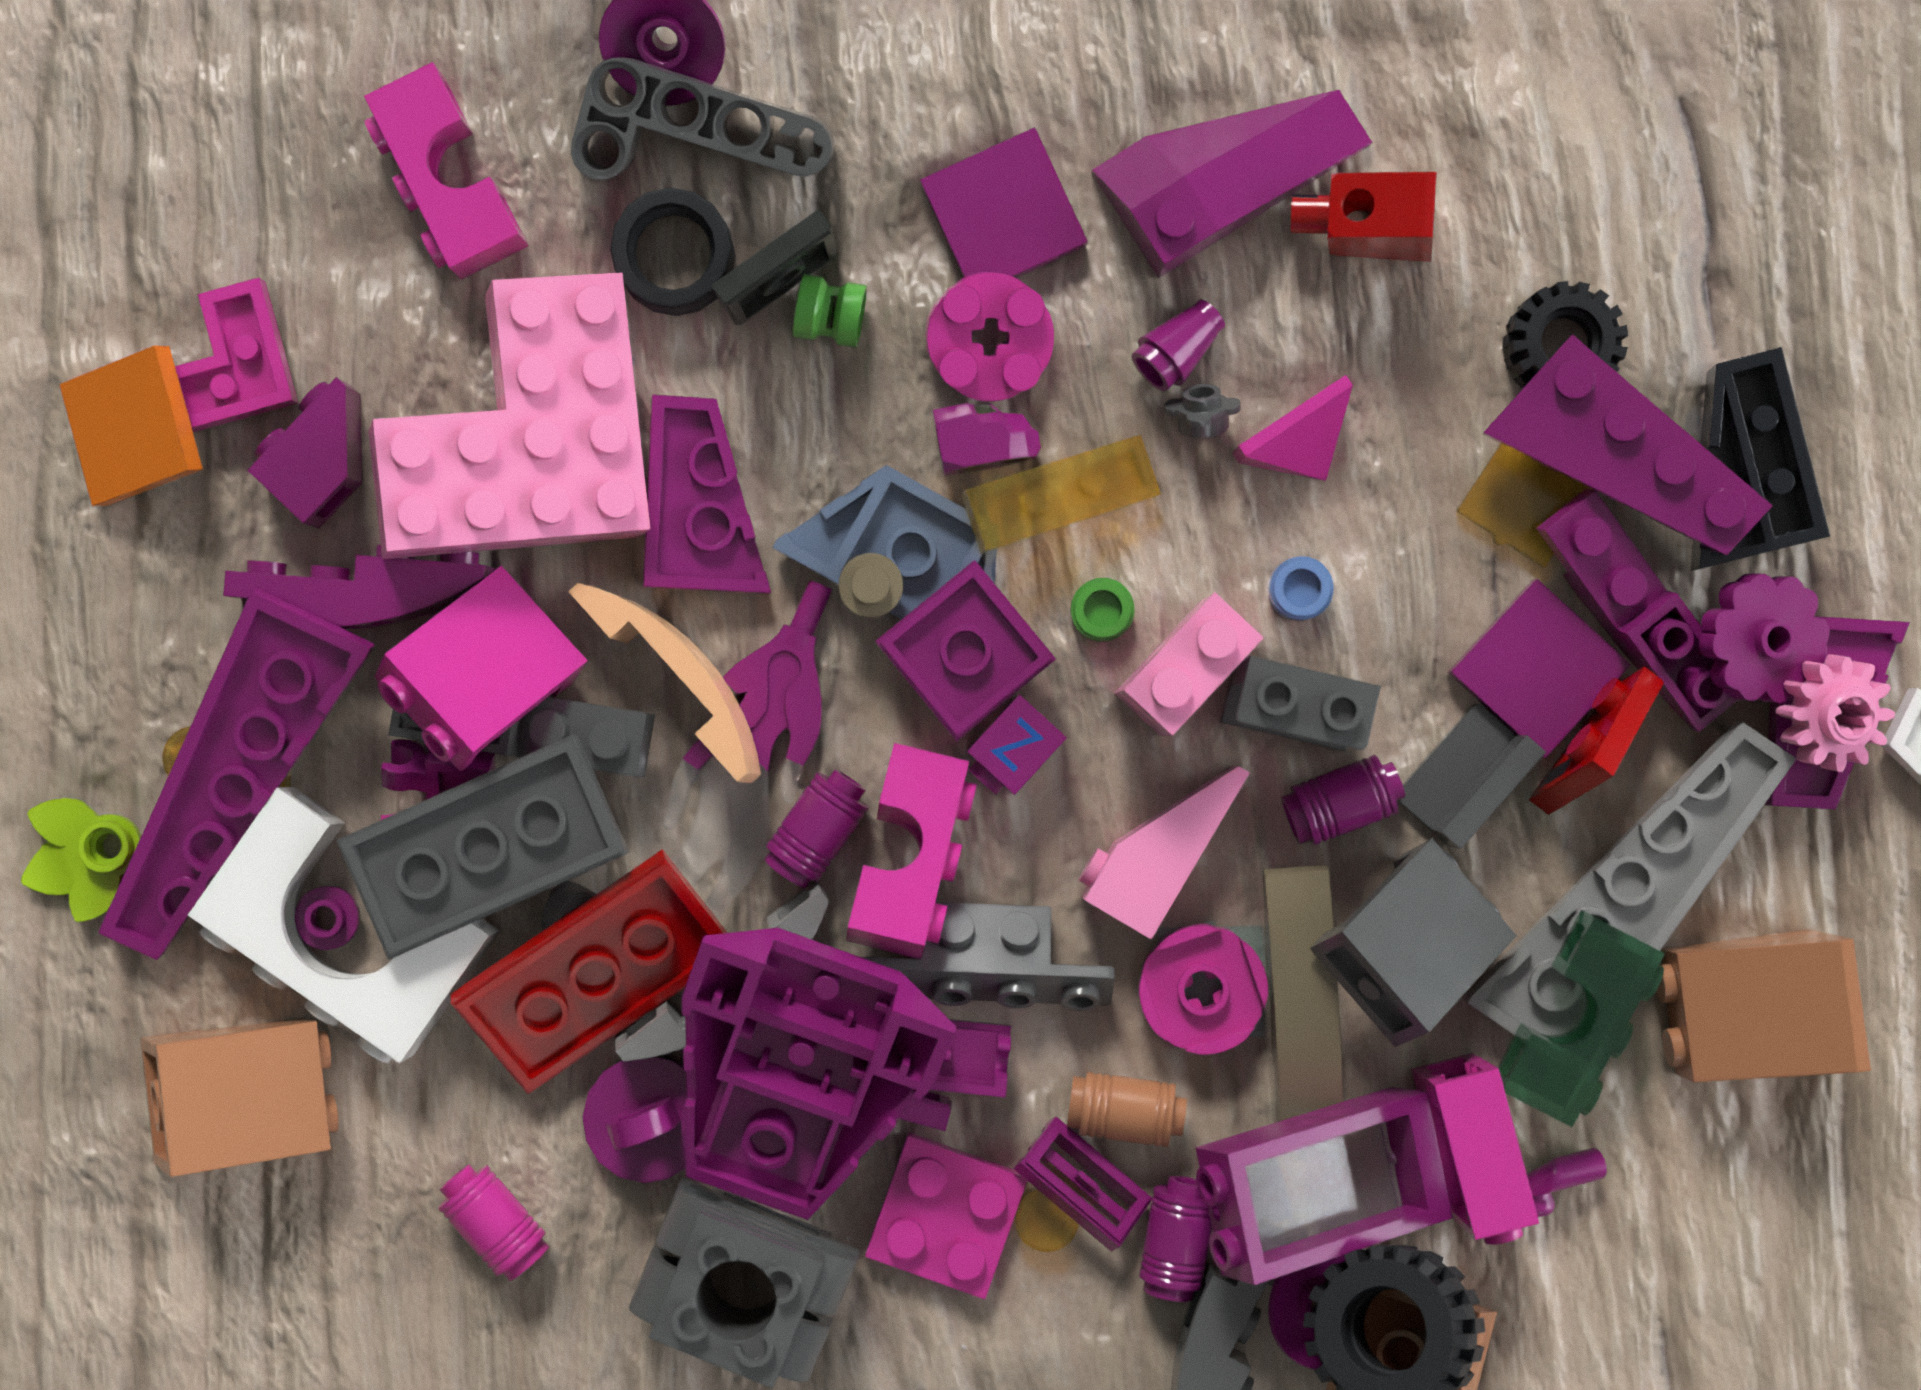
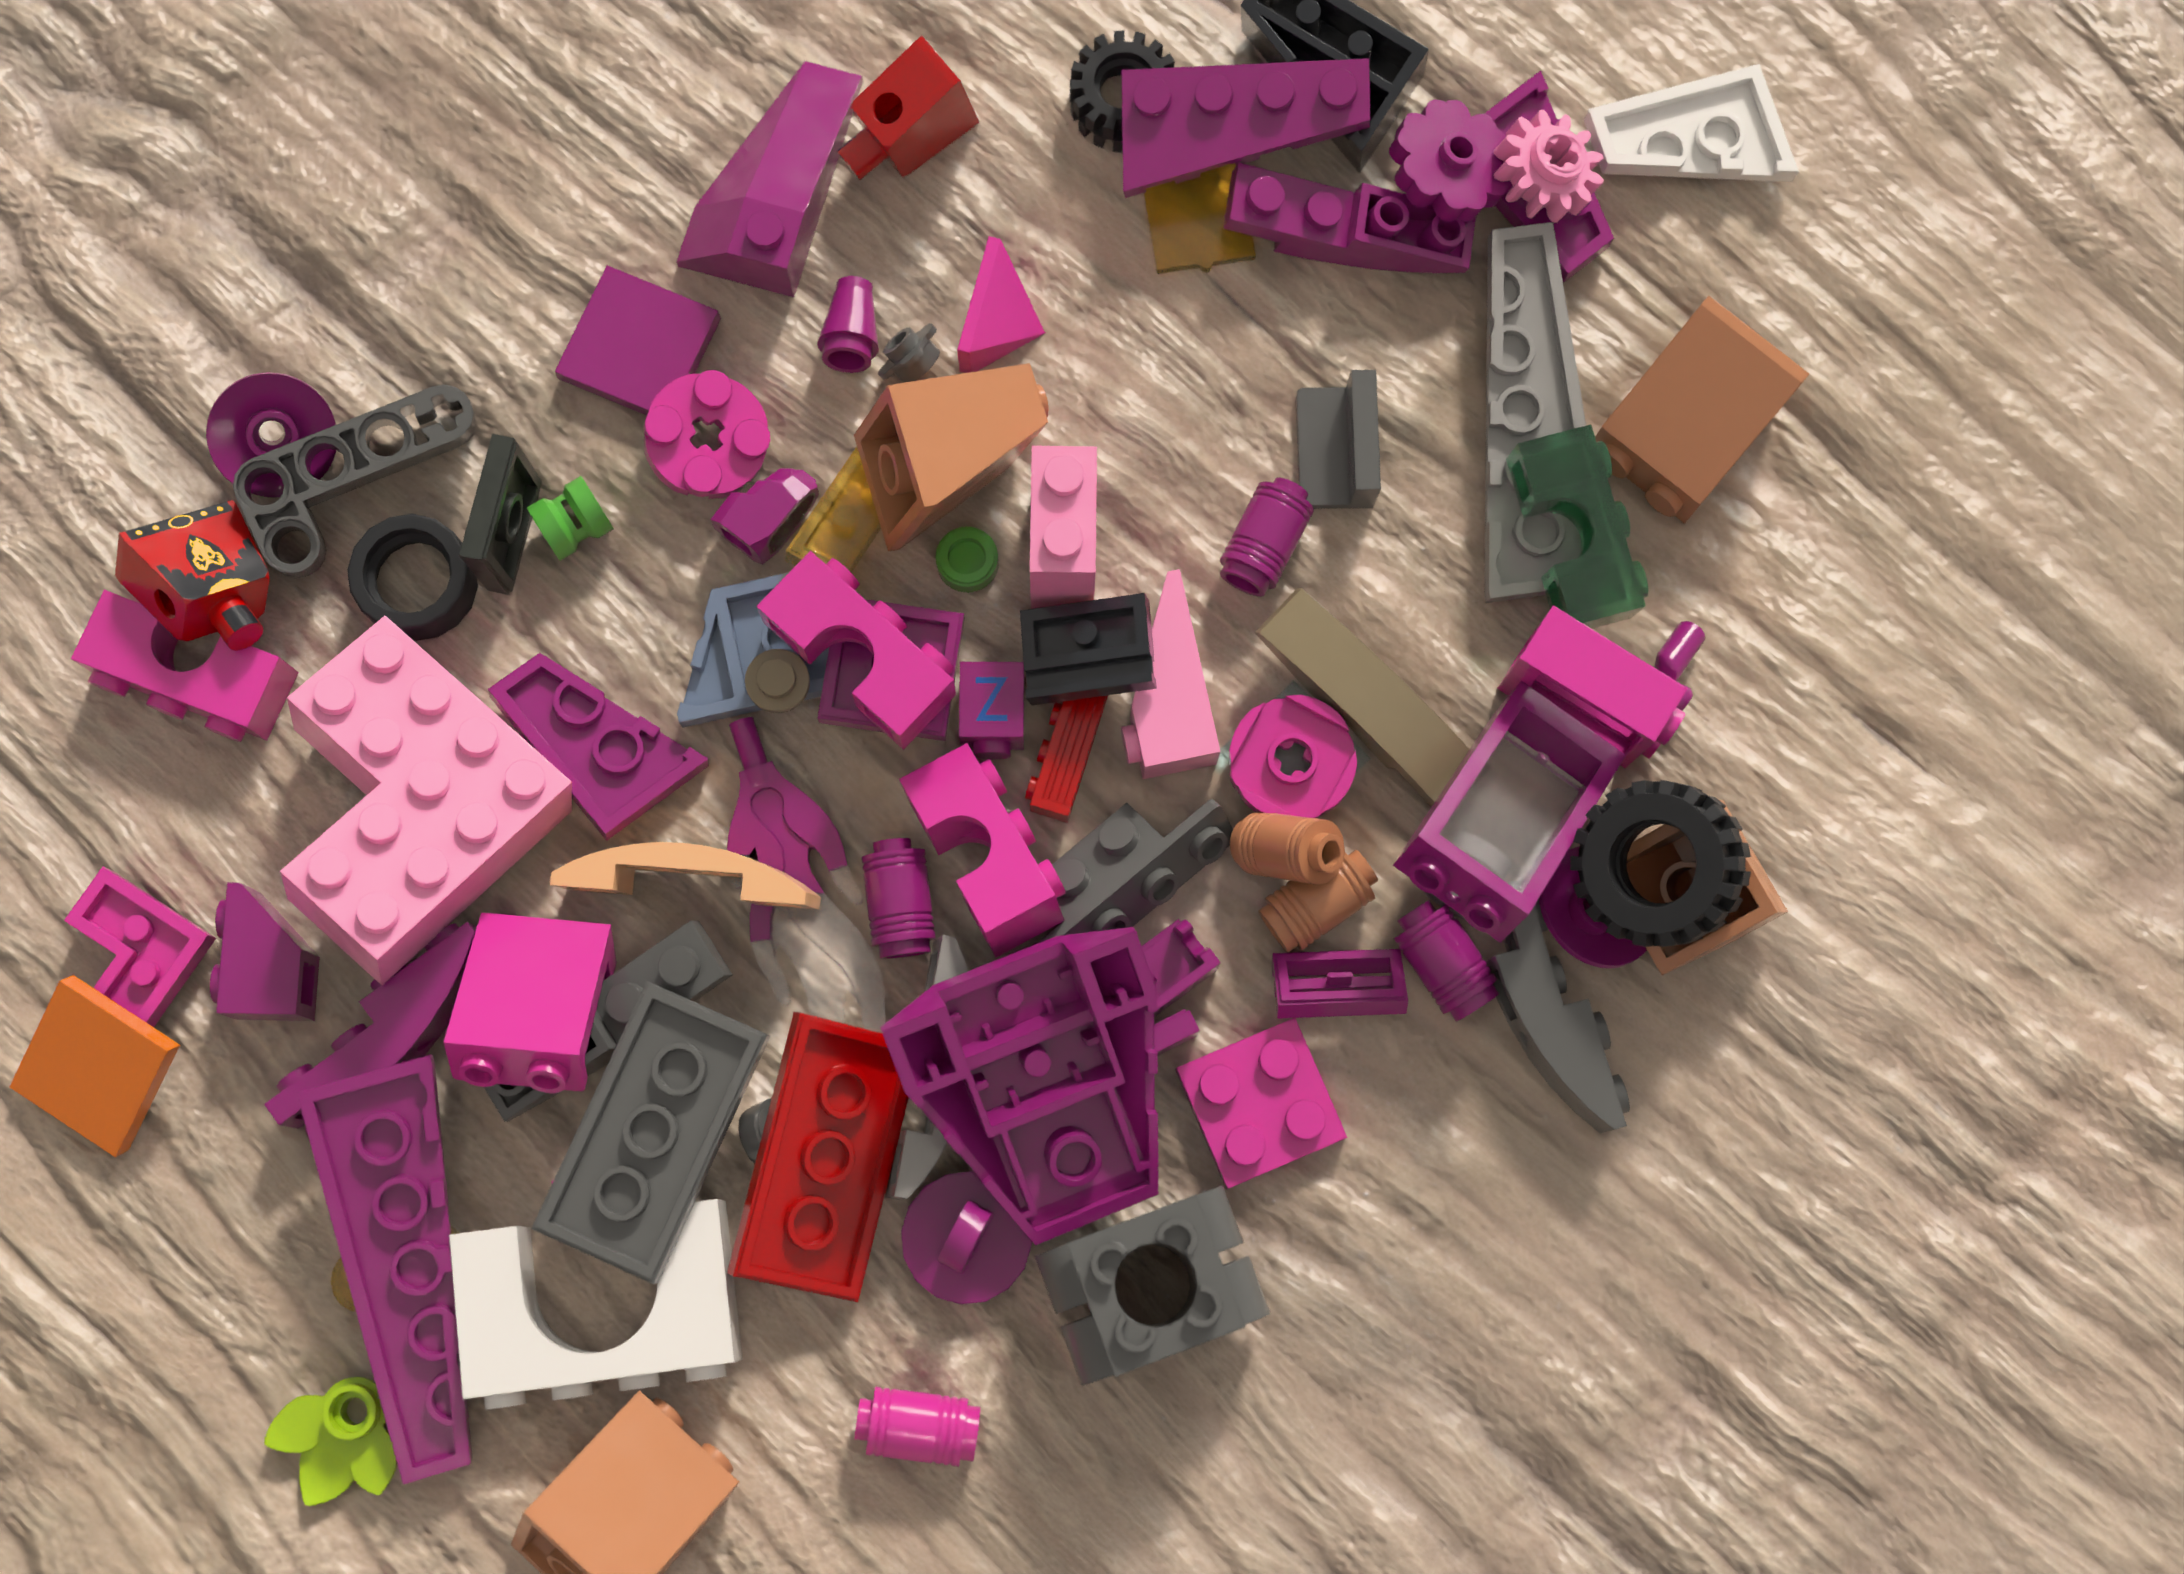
camera: 45 degrees left, 10 degrees down
magenta plate [295,886,360,950] -> none
magenta plate [381,739,495,799] -> none
clear yellow tile [1015,1187,1078,1252] -> none
dark grey panel [1220,656,1381,751] -> none
medium blue tile [1268,556,1334,621] -> none
dark grey panel [1309,838,1517,1047] -> none
magenta tile [1447,579,1631,758] -> none
red wing [1529,666,1665,815] -> none
none -> red torso [115,500,270,651]
none -> dark pink arch [756,551,956,750]
none -> nougat slope [854,363,1049,552]
none -> black plate [1020,593,1157,706]
none -> red piece [1025,695,1108,823]
none -> nougat head [1230,811,1345,885]

